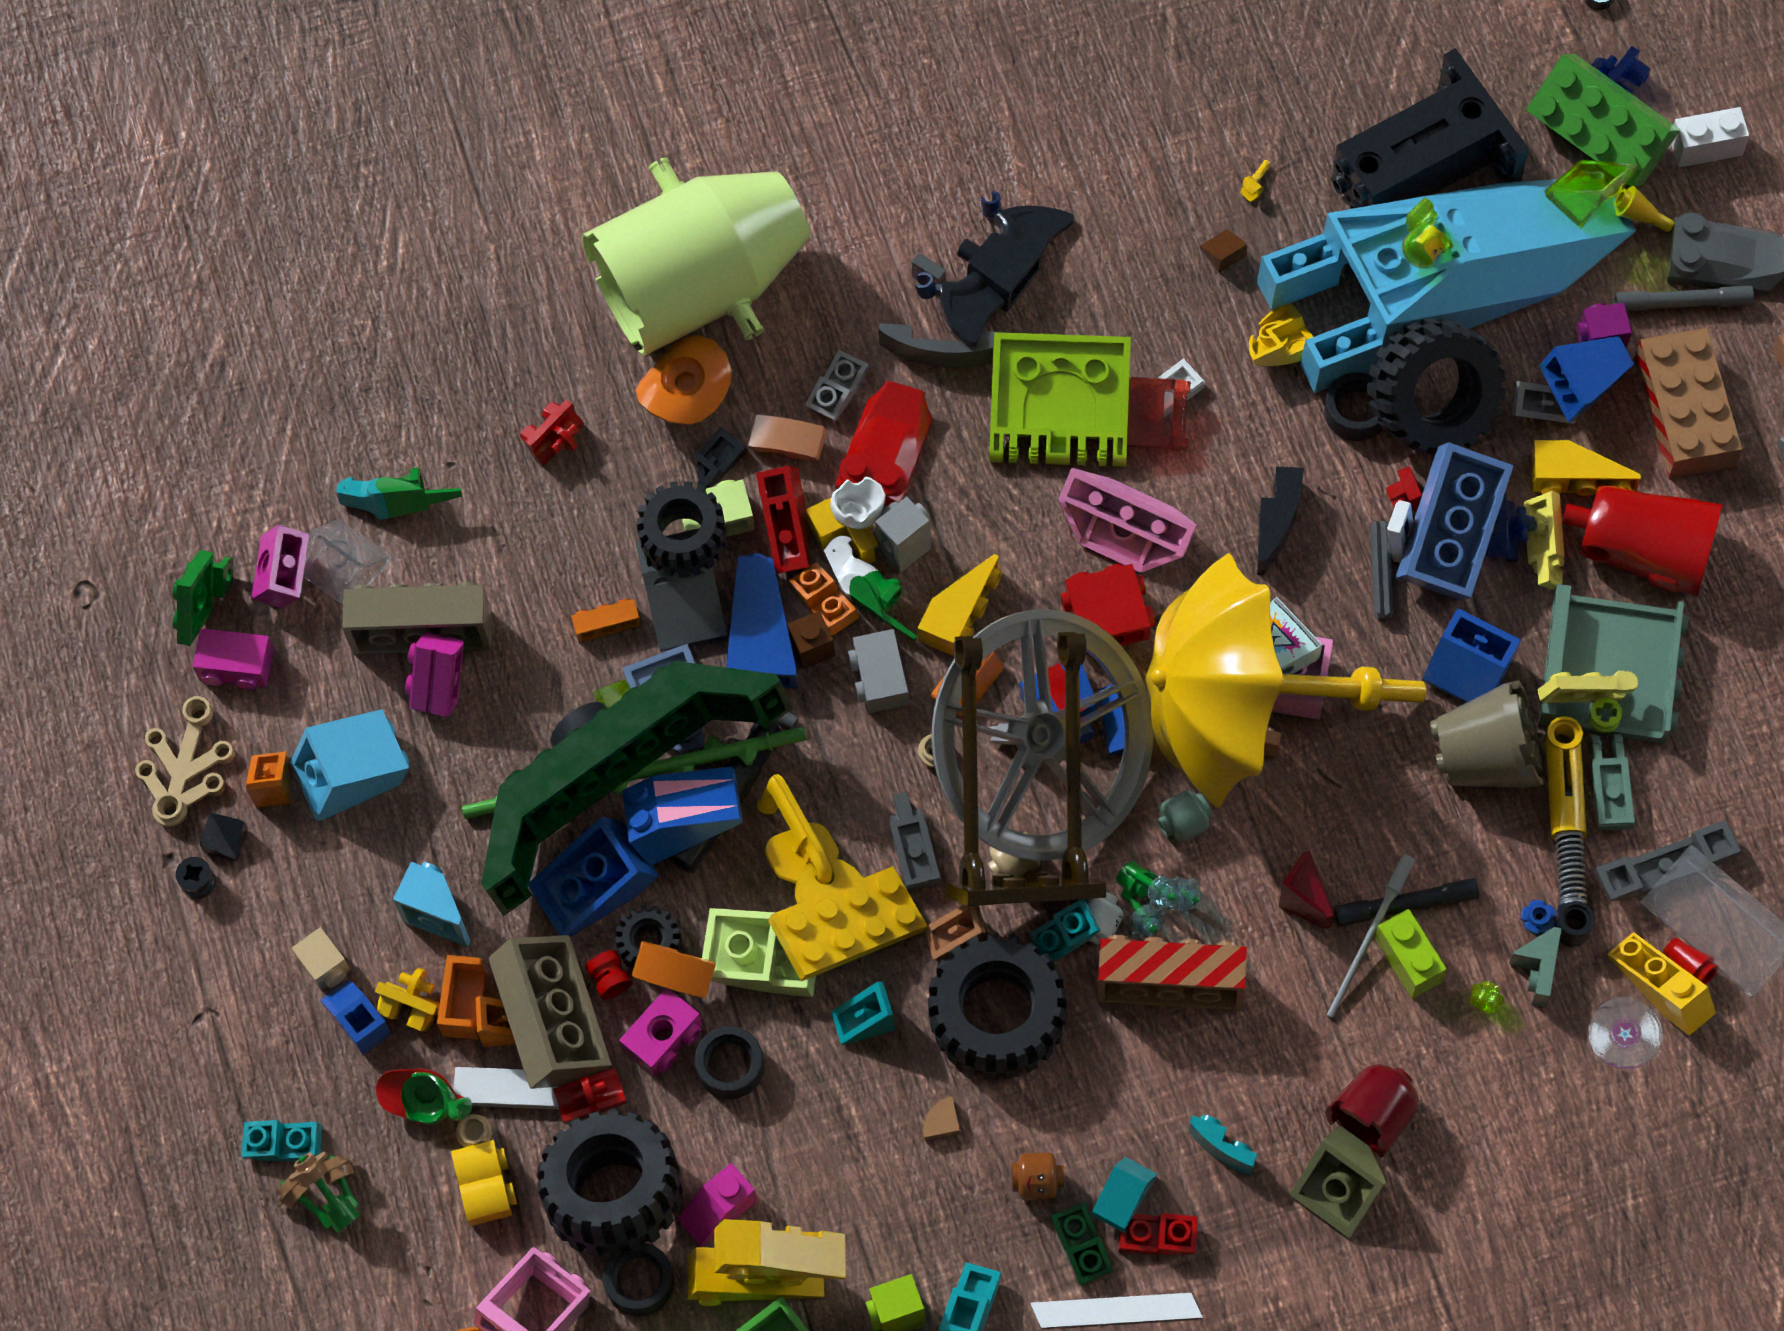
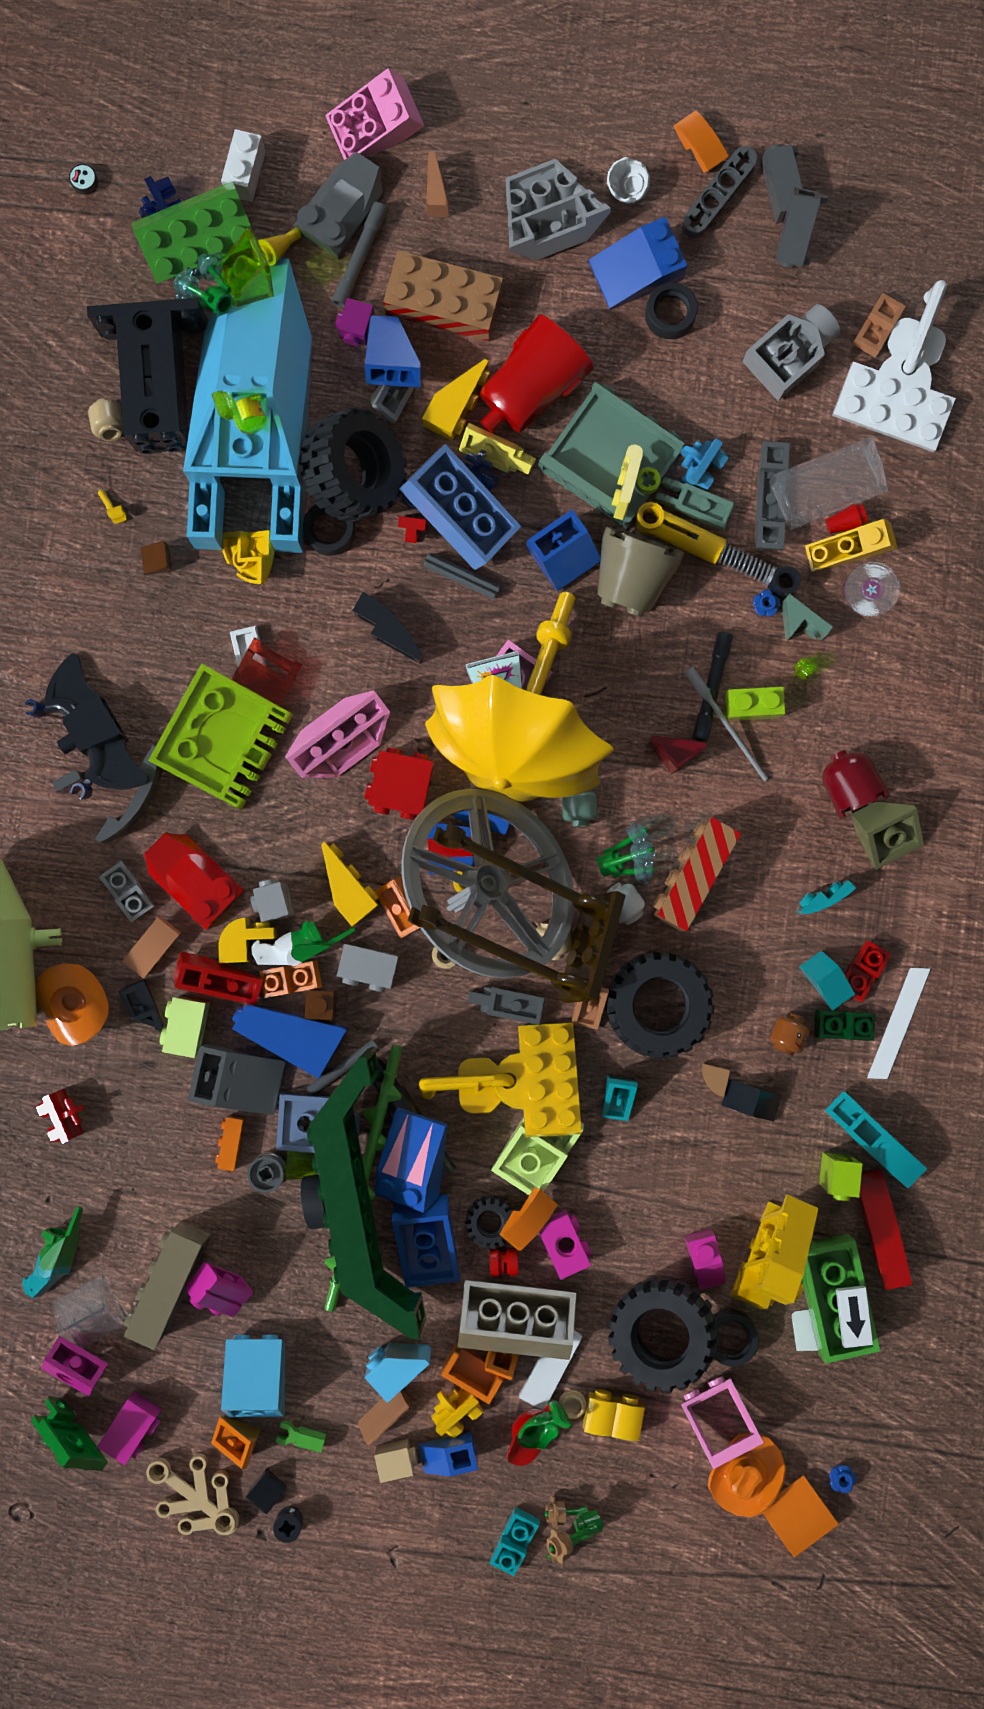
camera: 70 degrees left, 20 degrees up
red hips [553,1067,627,1125] -> none
black tyre [636,481,727,578] -> none
black tyre [695,1026,764,1099] -> none
white hair [830,477,886,529] -> none
teal slope [1030,899,1101,963] -> none
white tile [1387,500,1413,563] -> none
none -> tan head [88,398,124,441]
none -> plant [173,253,233,316]
none -> dark grey wheel [247,1151,288,1193]
none -> bright green bar [276,1420,327,1453]
none -> nougat slope [358,1390,410,1446]
none -> dark azure hips [680,438,728,490]
none -> black slope [721,1079,782,1121]

